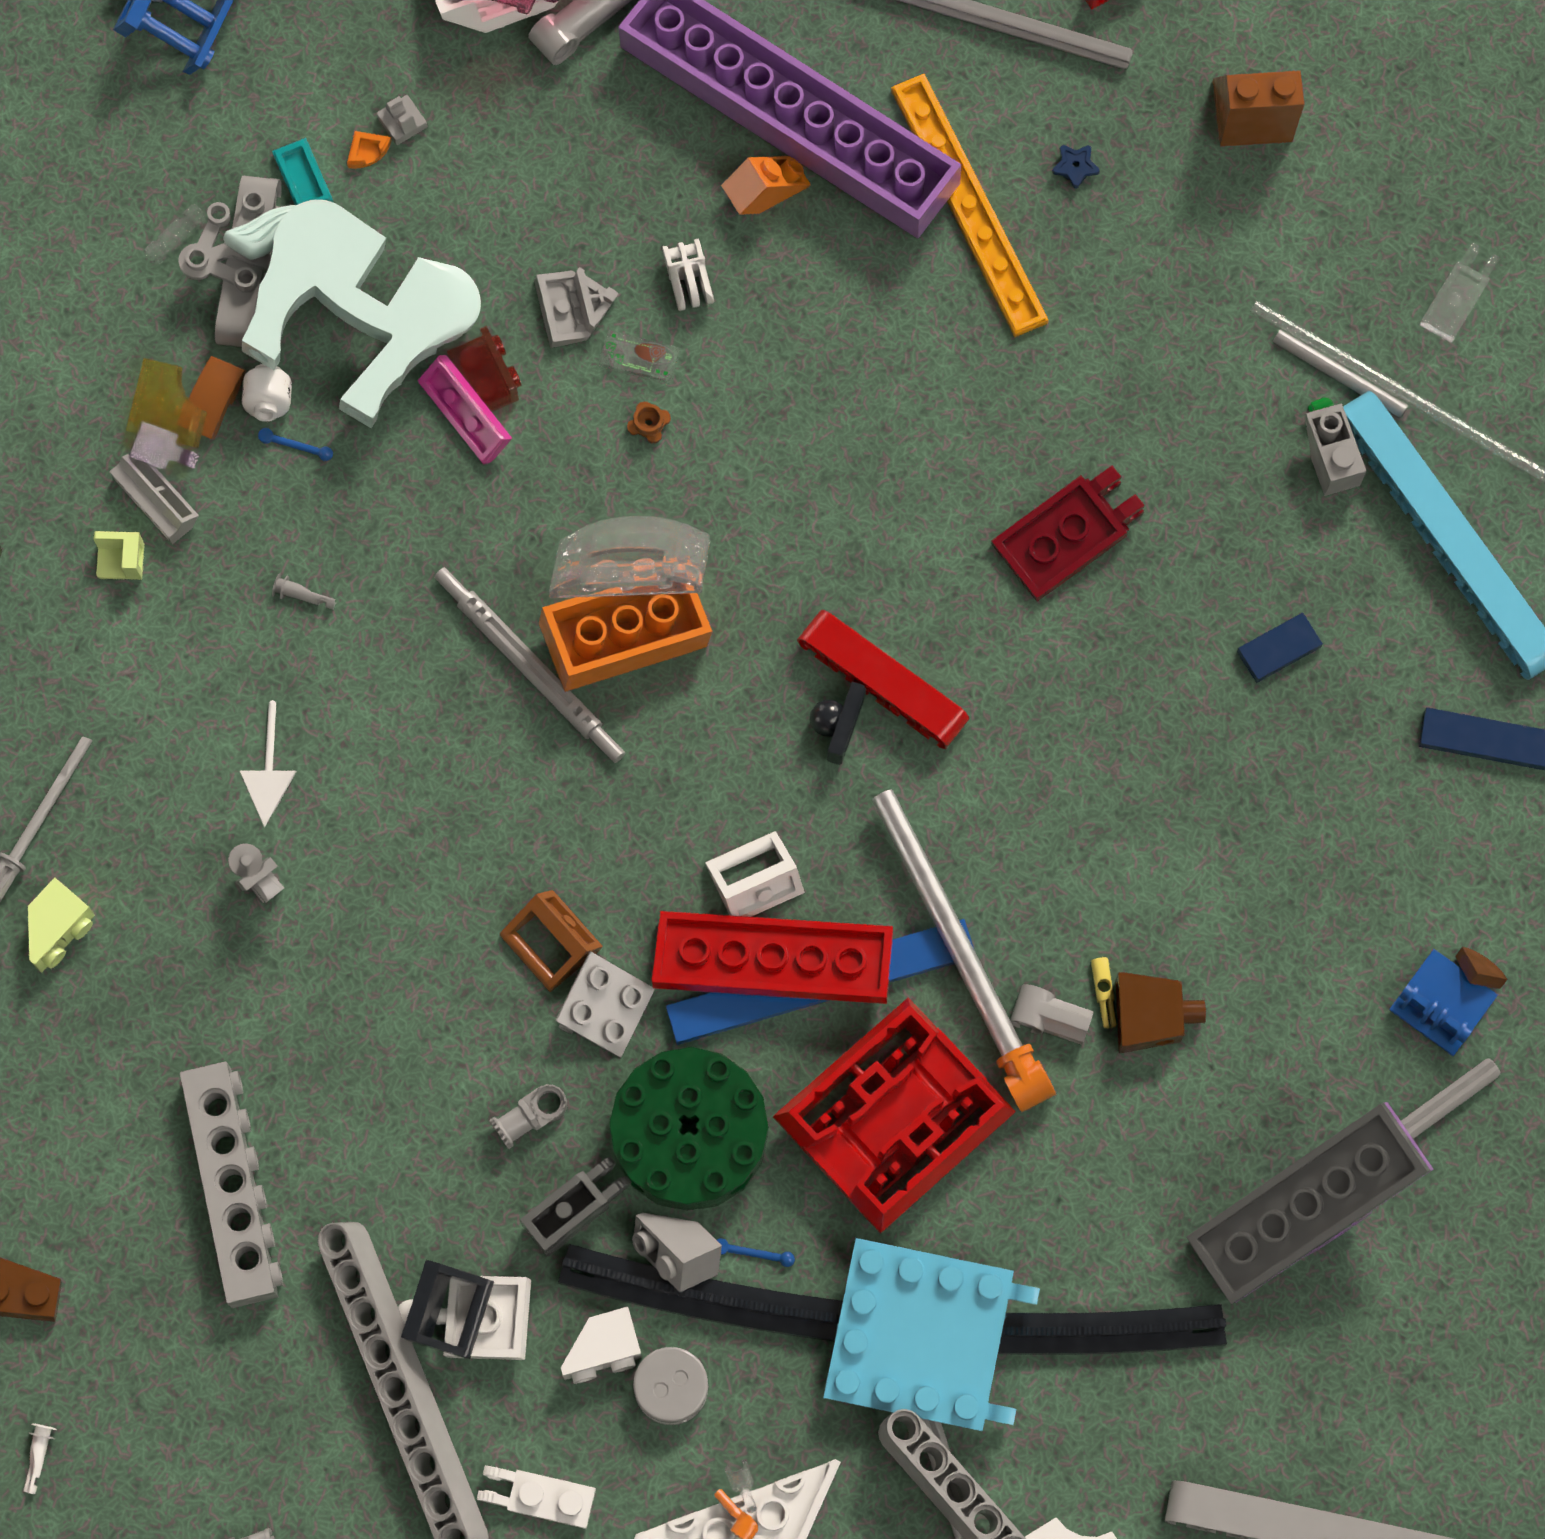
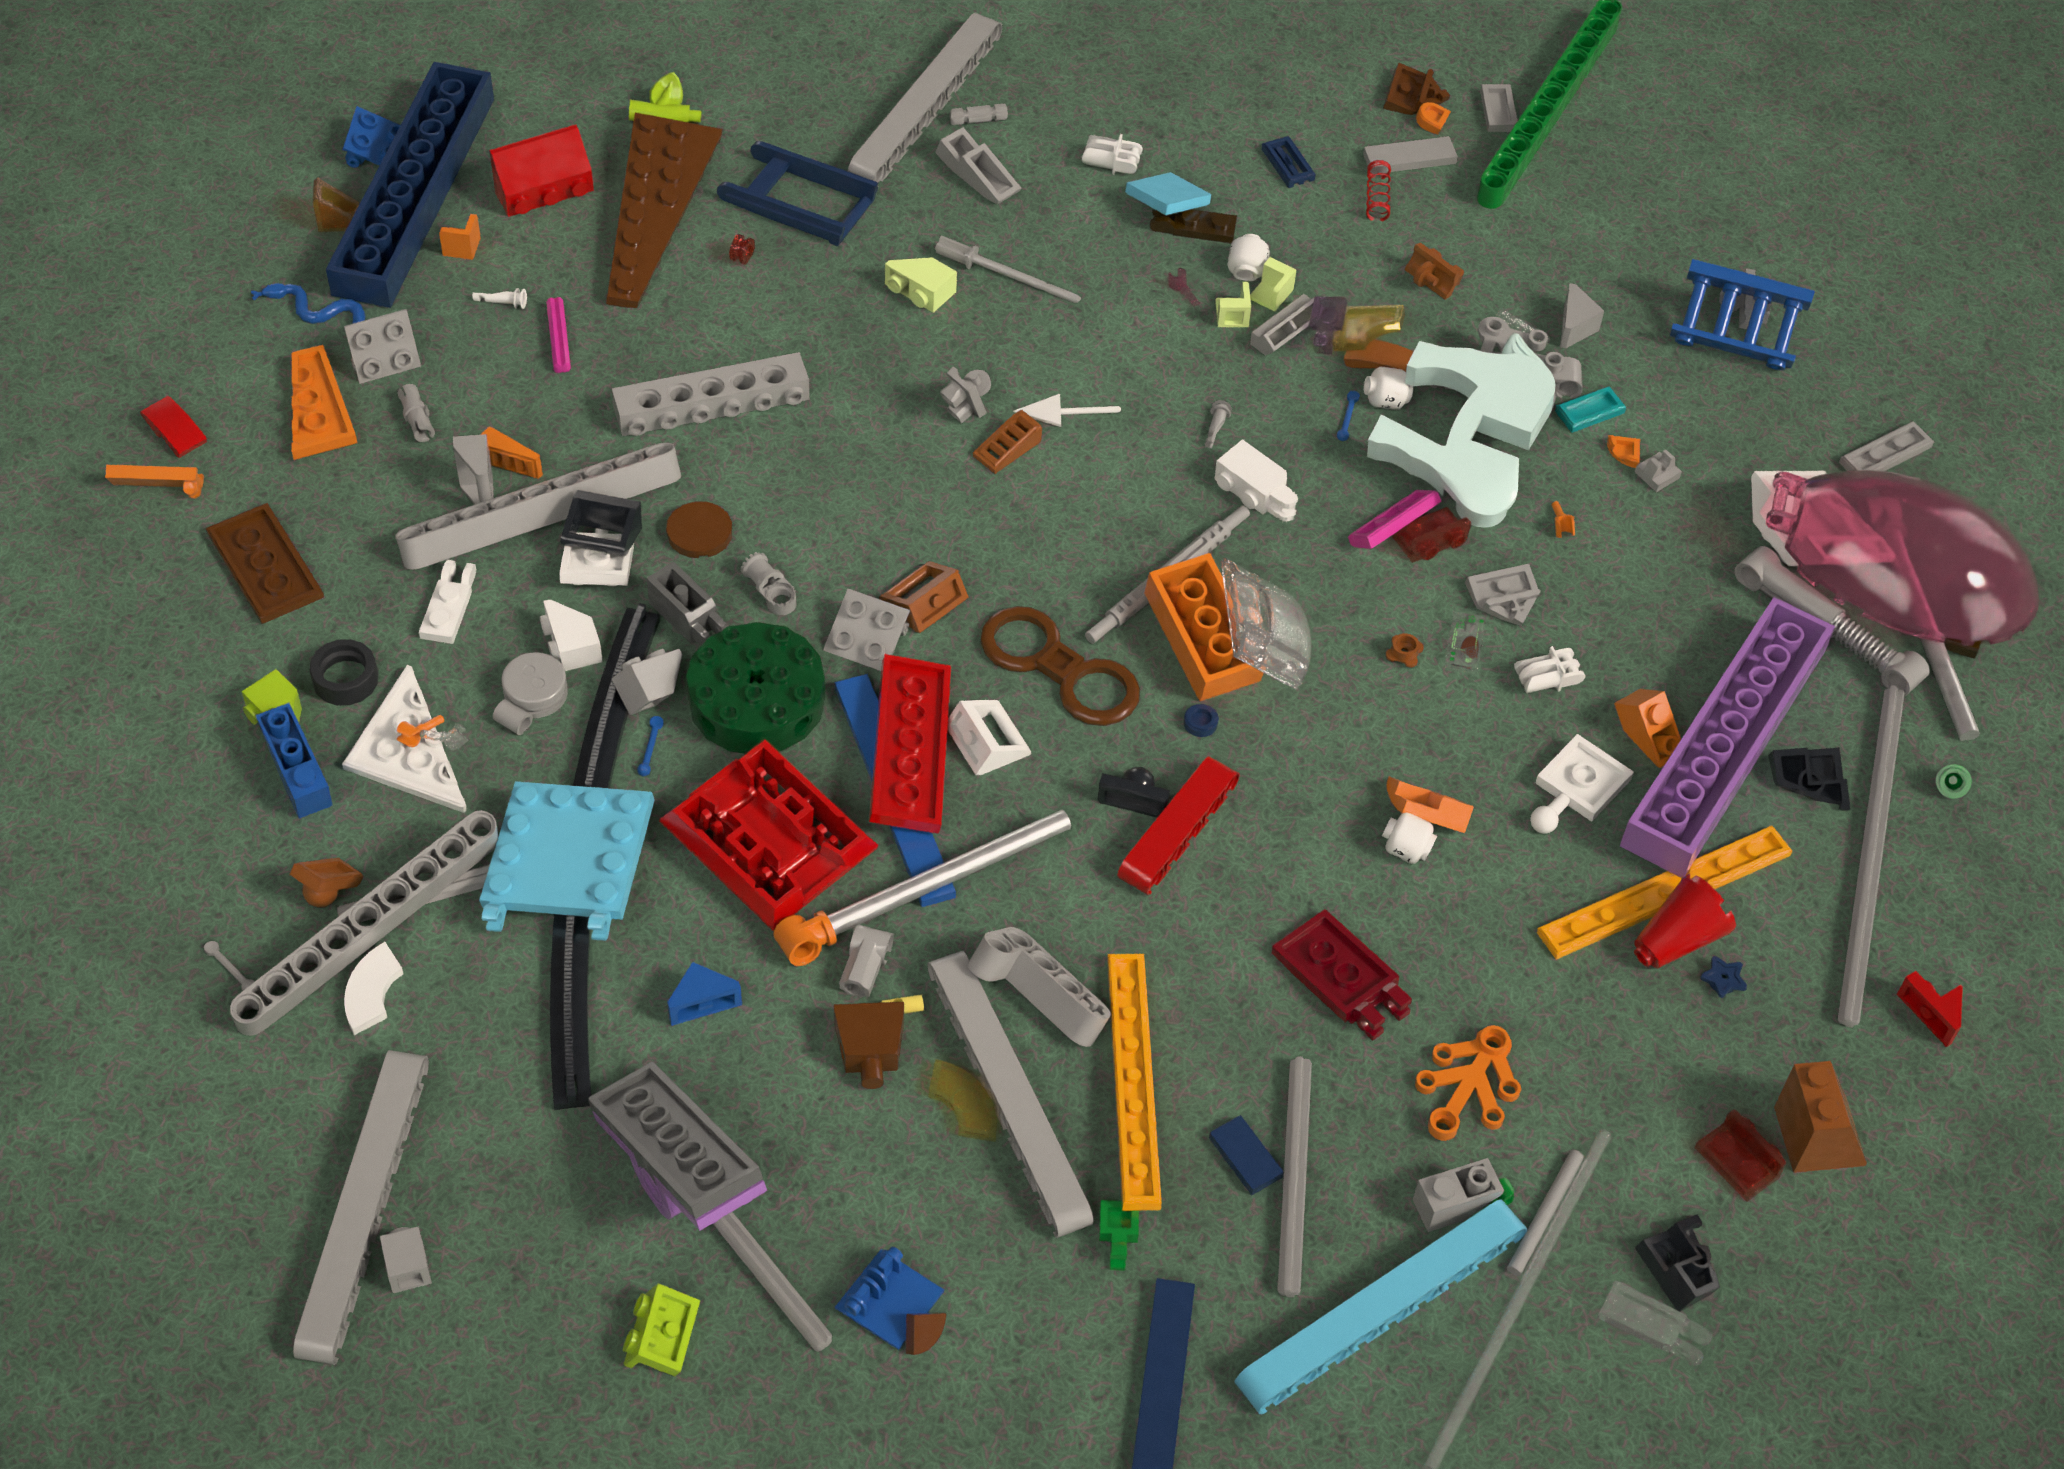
camera: 85 degrees right, 20 degrees down
none -> light grey brick [380,1226,432,1293]
none -> light grey tile [453,434,494,505]
none -> orange slope [480,426,543,479]
none -> light grey hinge [493,699,533,735]
none -> dark pink axle [546,297,571,373]
none -> lime bracket [623,1283,700,1377]
none -> reddish brown tile [666,501,732,558]
none -> blue slope [667,962,742,1026]
none -> light grey beam [927,951,1093,1238]
none -> clear yellow tile [928,1059,997,1142]
none -> light grey beam [968,927,1111,1047]
none -> dark orange slope [973,410,1042,474]
none -> reddish brown bar [980,606,1140,726]
none -> green plate [1099,1200,1139,1271]
none -> light orange tile [1107,954,1162,1211]
none -> clear pink hand [1168,268,1200,307]
none -> dark blue tile [1184,704,1219,737]
none -> white hinge [1215,439,1298,522]
none -> white head [1227,234,1270,281]
none -> yellowish green panel [1250,257,1296,311]
none -> light grey axle [1278,1056,1312,1298]
none -> white head [1382,812,1437,864]
none -> orange slope [1386,776,1474,833]
none -> dark orange hips [1404,243,1464,300]
none -> orange plant [1415,1025,1521,1141]
none -> white plate [1530,734,1634,834]
none -> orange hand [1551,501,1575,538]
none -> light grey slope [1560,283,1604,348]
none -> red cone [1634,874,1736,969]
none -> black slope [1635,1214,1720,1313]
none -> clear red bracket [1695,1109,1786,1202]
none -> black slope [1768,747,1851,811]

